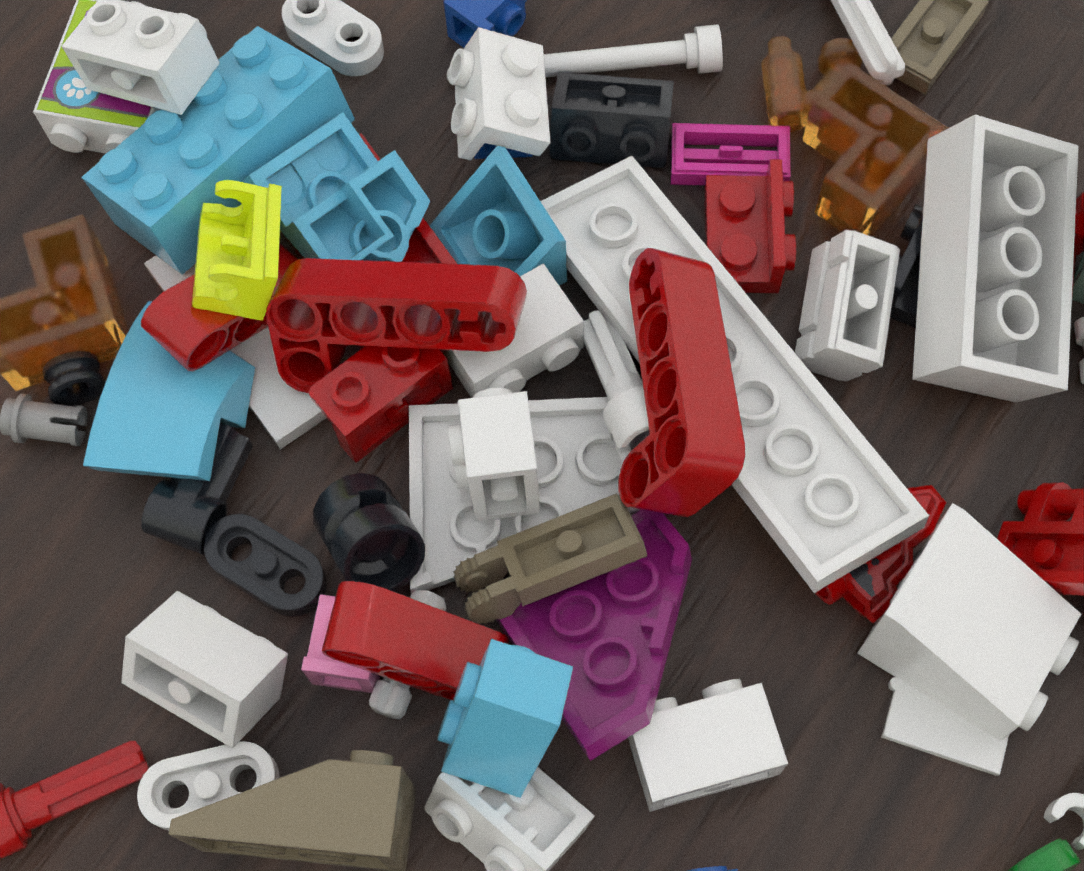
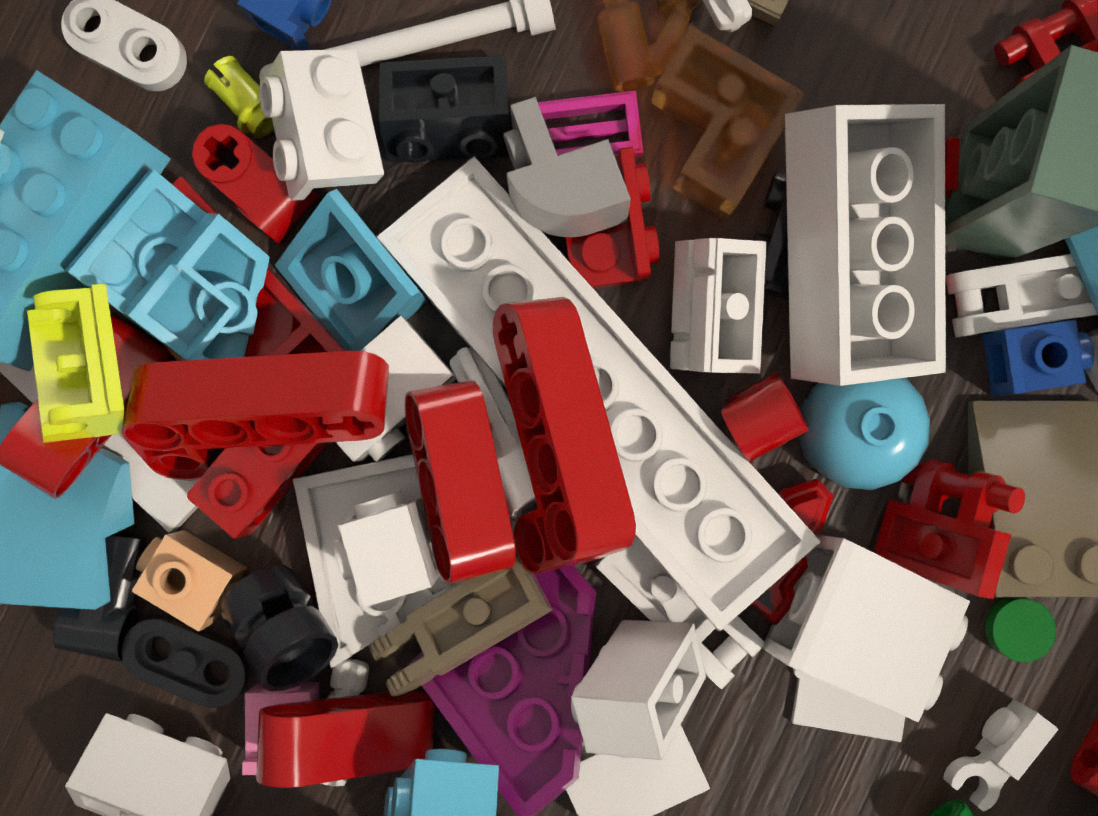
camera: 15 degrees left, 20 degrees up
none -> light nougat brick [132,530,248,632]
none -> red piece [192,124,319,244]
none -> neon yellow pin [204,56,274,138]
none -> red beam [404,380,516,584]
none -> light grey brick [504,97,631,237]
none -> white brick [571,620,706,760]
none -> white plate [595,537,766,689]
none -> red piece [721,372,809,462]
none -> medium azure cylinder [798,378,930,490]

